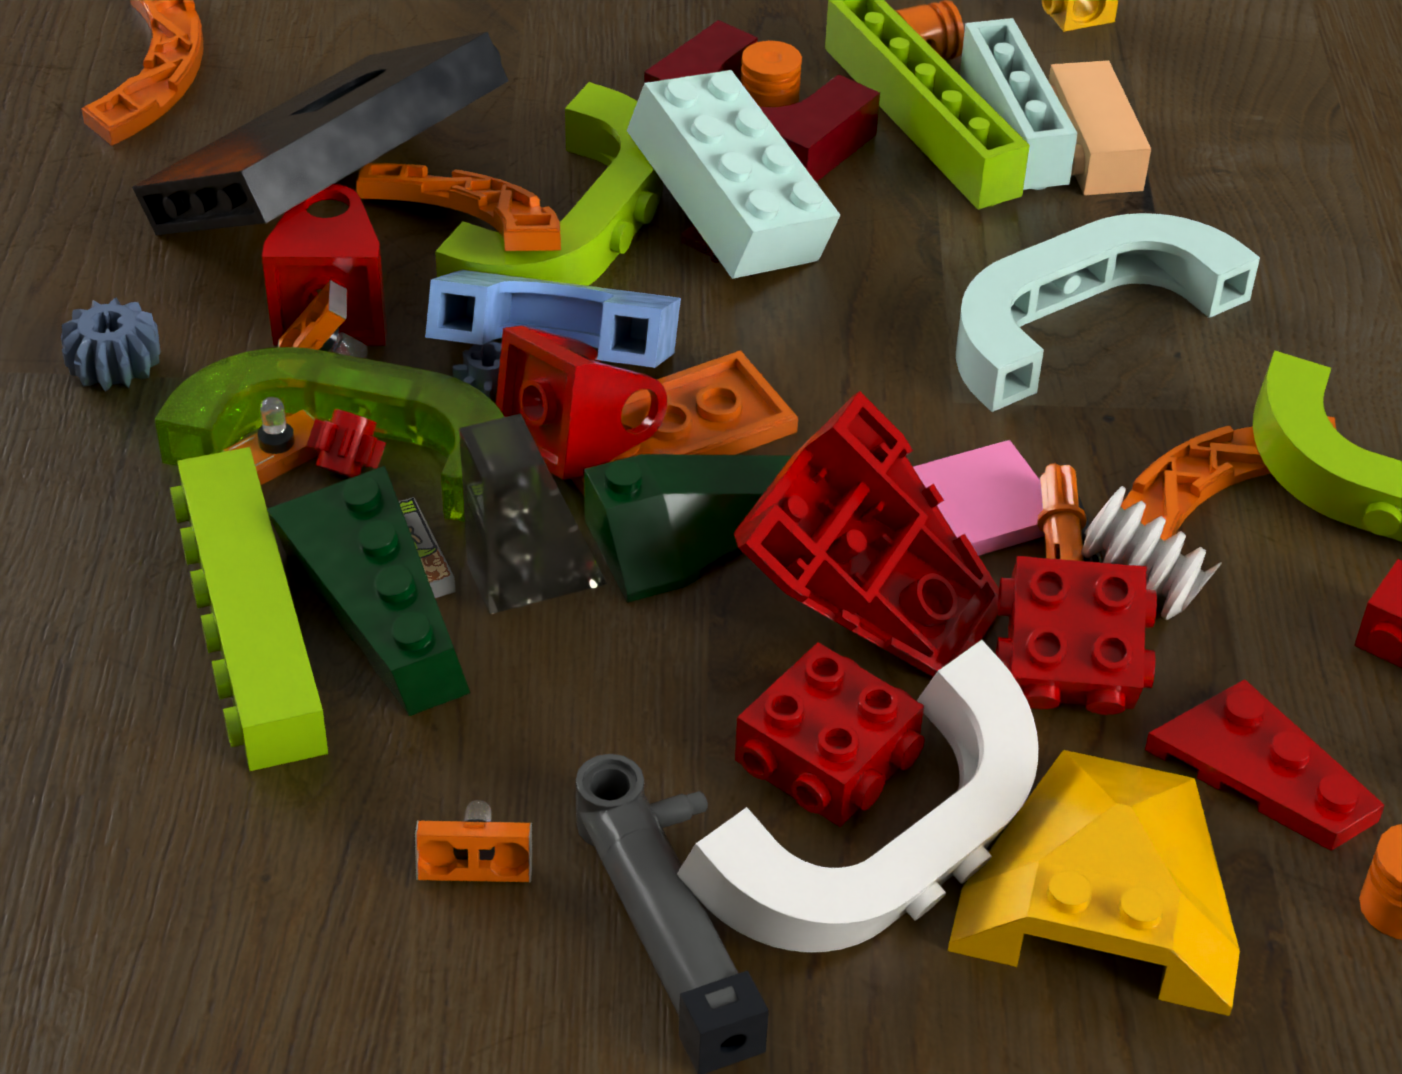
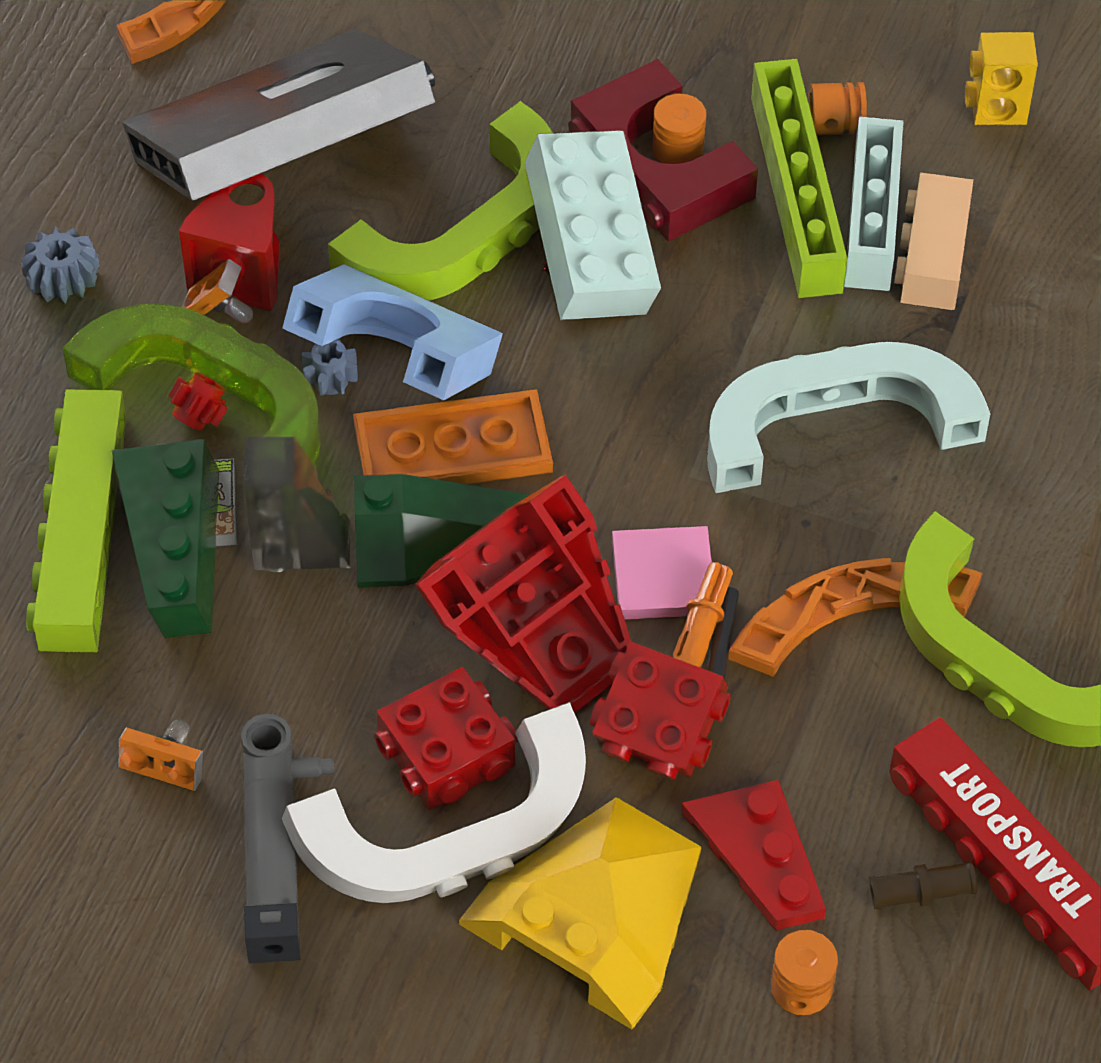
camera: 20 degrees right, 10 degrees up
piece [222,397,320,485] -> none
orange tile [356,163,561,251] -> none
red hose [493,325,667,480] -> none
white piece [1081,486,1222,620] -> none

